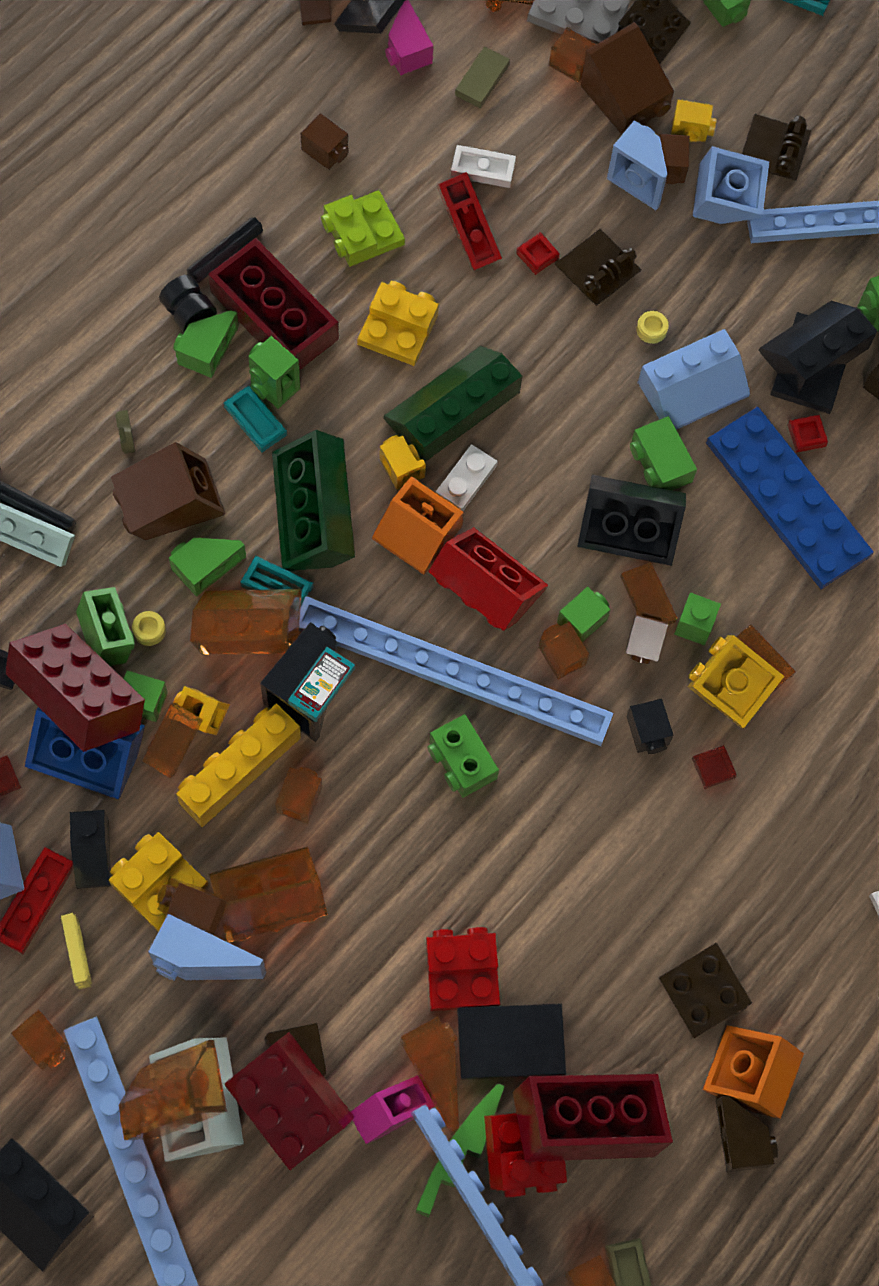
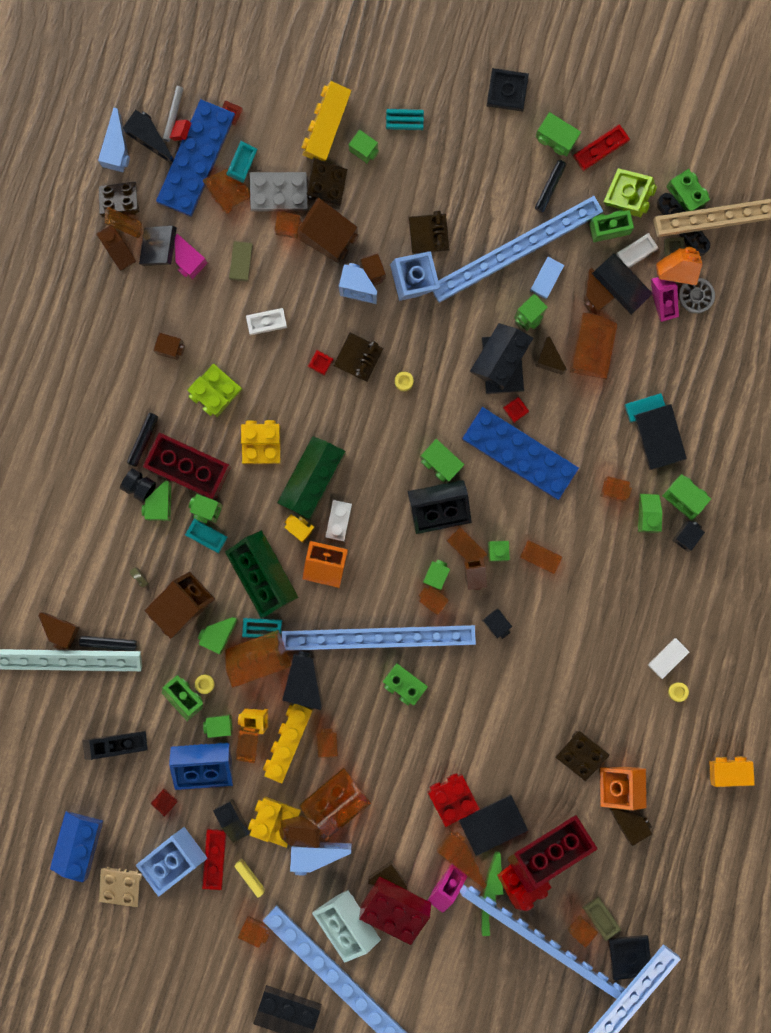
camera: 20 degrees left, 15 degrees up
dark red brick [5,624,145,752] -> none
clear orange slope [119,1040,227,1141] -> none
tile [288,647,355,722] -> none
red slope [428,527,548,631] -> none
red slope [437,172,502,270] -> none
light blue slope [638,329,750,430] -> none
yellow brick [671,99,717,142] -> none
yellow plate [687,635,784,728] -> none
clear red tile [692,745,737,789] -> none

